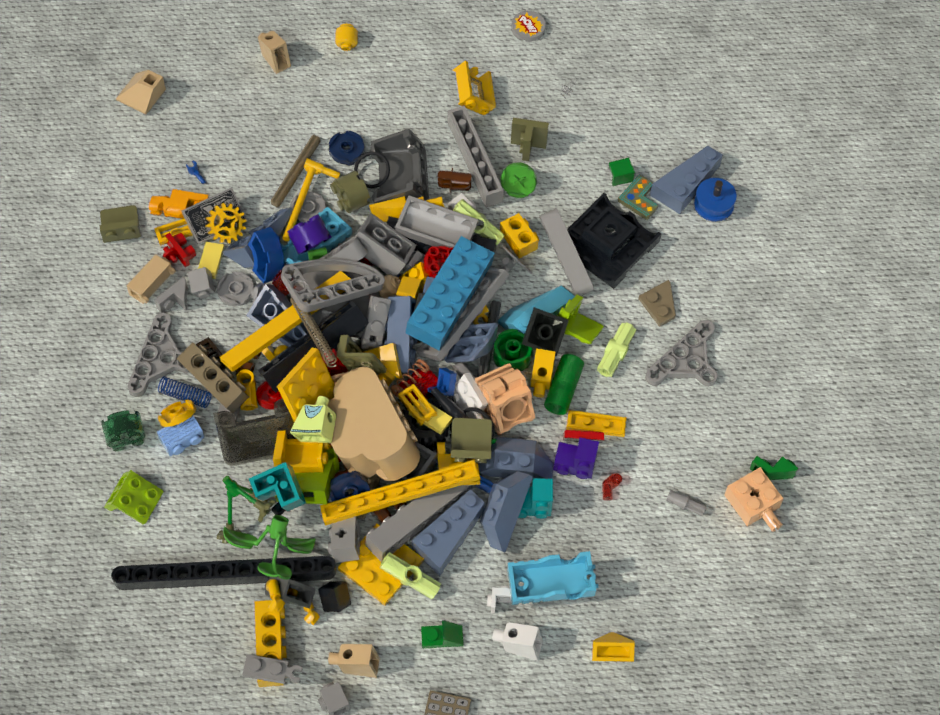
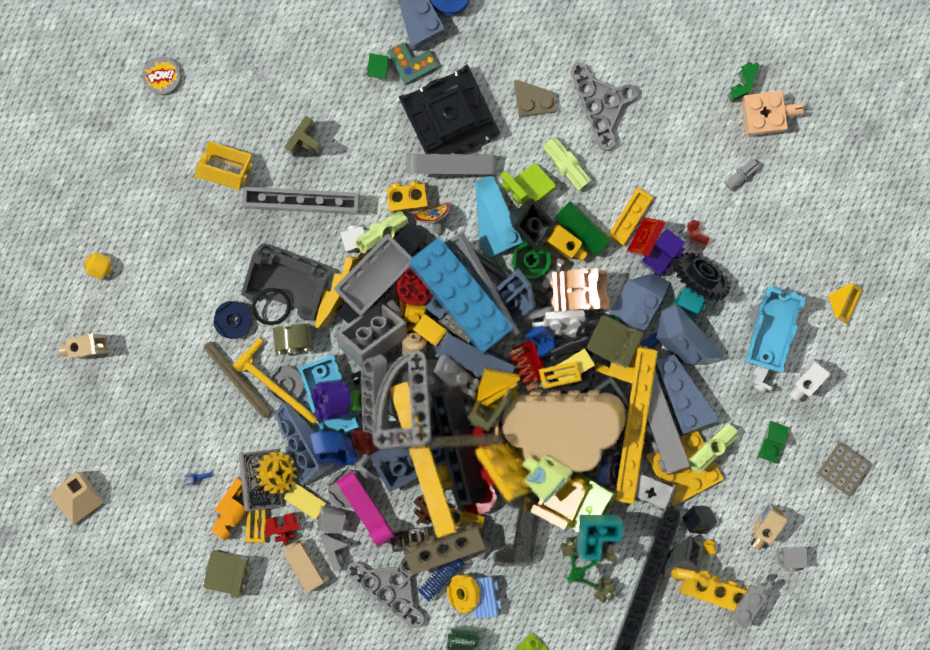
camera: 65 degrees left, 25 degrees up
bright green plant [223,515,316,580] -> none
reddish brown arm [438,168,472,193] -> none
bright green tile [500,162,537,198] -> none
none -> dark pink beam [336,471,394,547]
none -> black gear [673,252,731,302]

